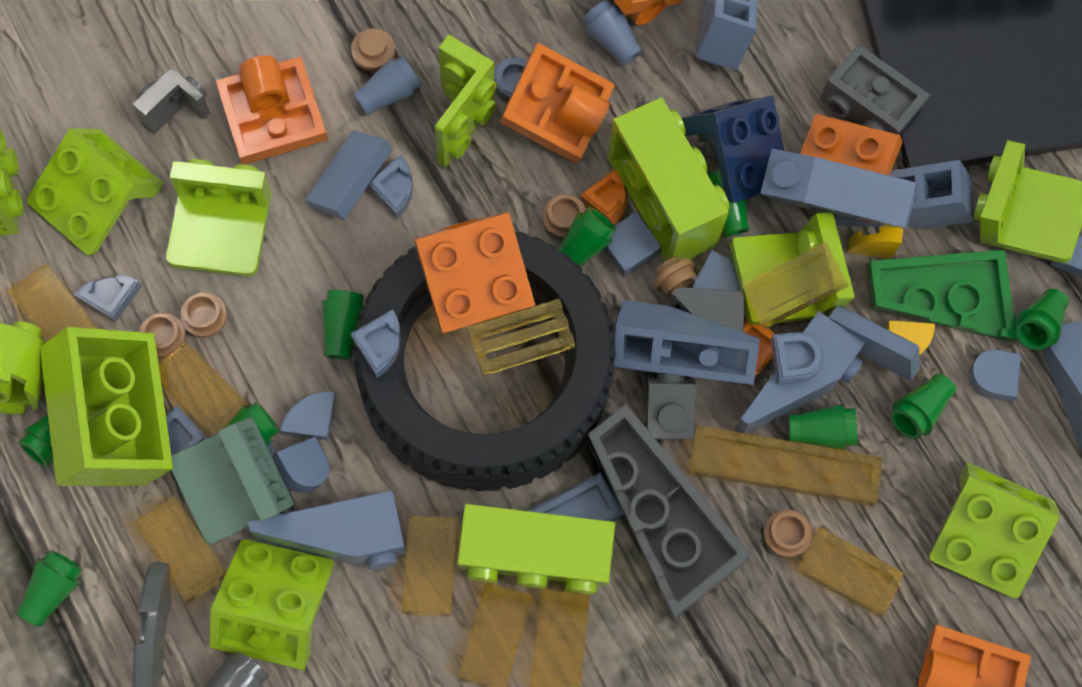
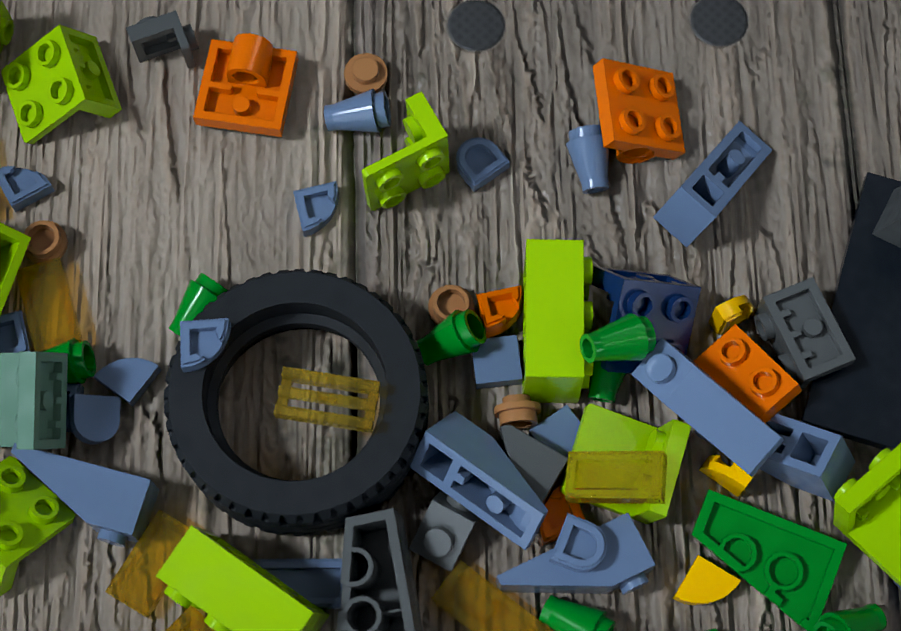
camera: 35 degrees right, 0 degrees up
lime bracket [166,159,272,277] -> none
medium nougat plate [180,292,228,338] -> none
sand blue tile [305,130,392,220] -> none
orange plate [414,211,535,334] -> none
orange plate [498,42,615,164] -> none
sand blue tile [828,305,920,381] -> none
none -> green cone [580,313,656,363]
none -> yellow tile [708,295,756,335]

